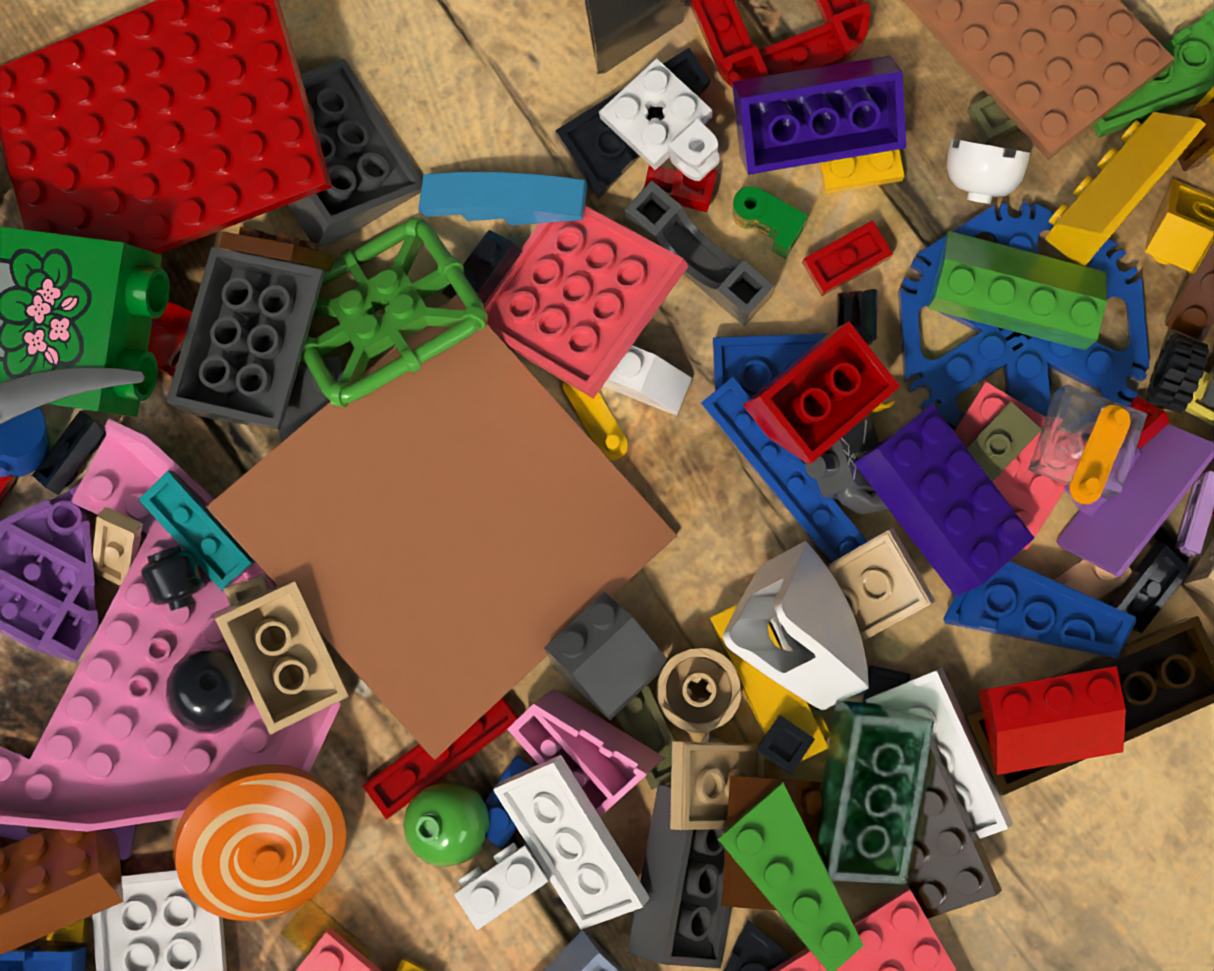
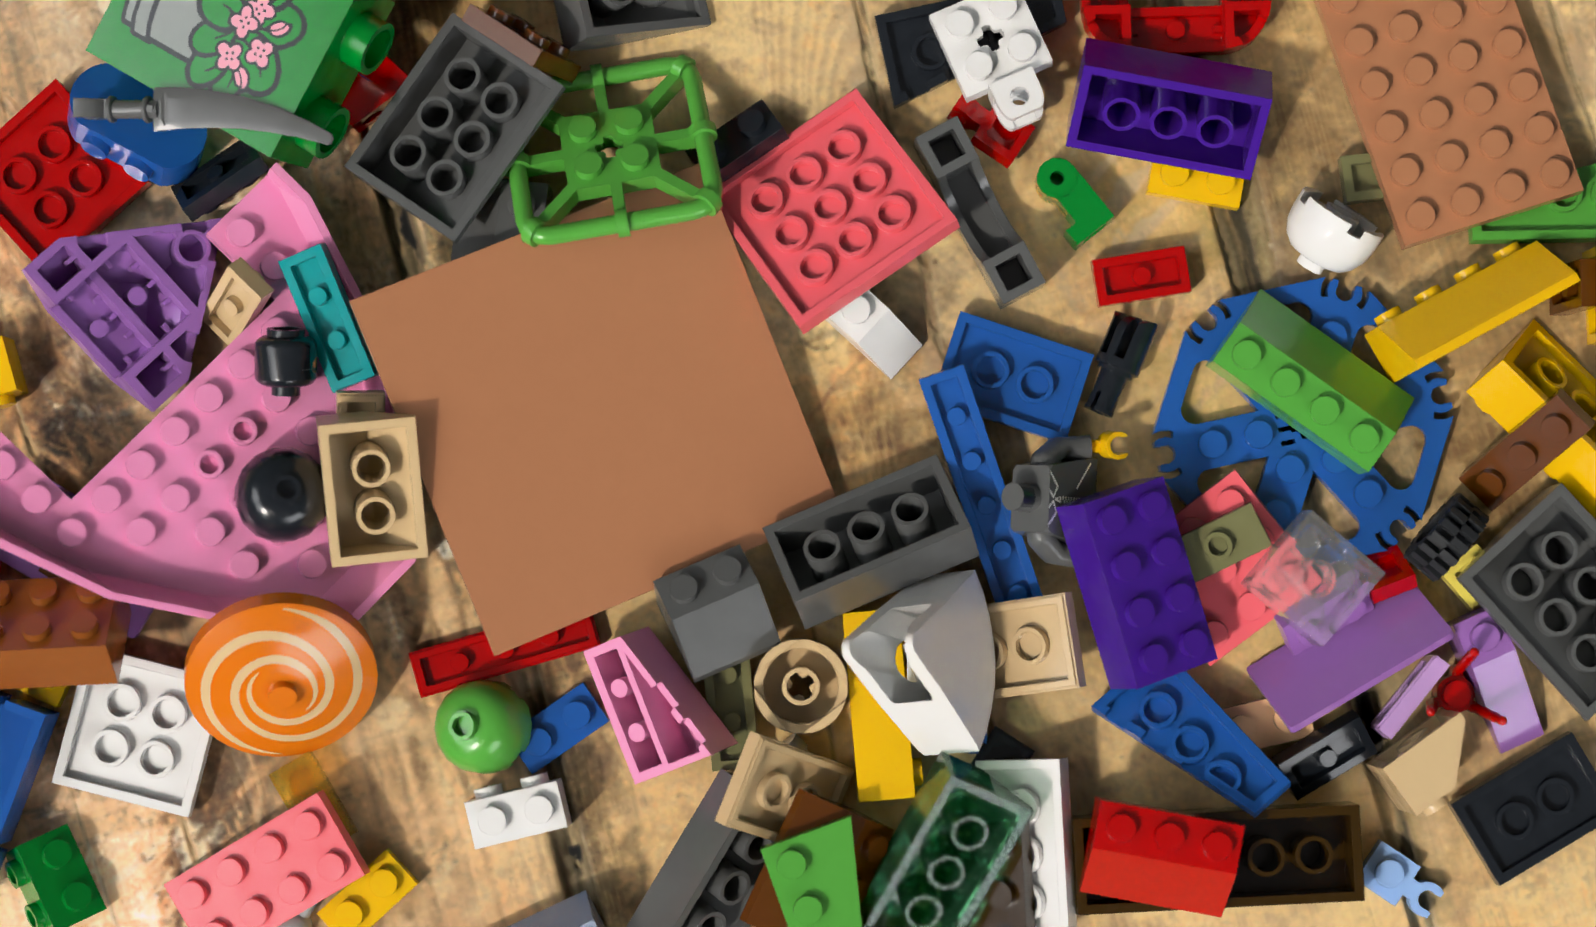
camera: 20 degrees right, 5 degrees up
dark azure slope [418,172,588,226] -> none
white plate [493,755,650,930] -> none
yellow piece [563,381,628,461] -> none
red slope [743,321,900,465] -> none
black plate [755,715,815,775] -> none
light orange piece [1069,404,1131,505] -> none
none -> dark grey brick [763,454,980,630]

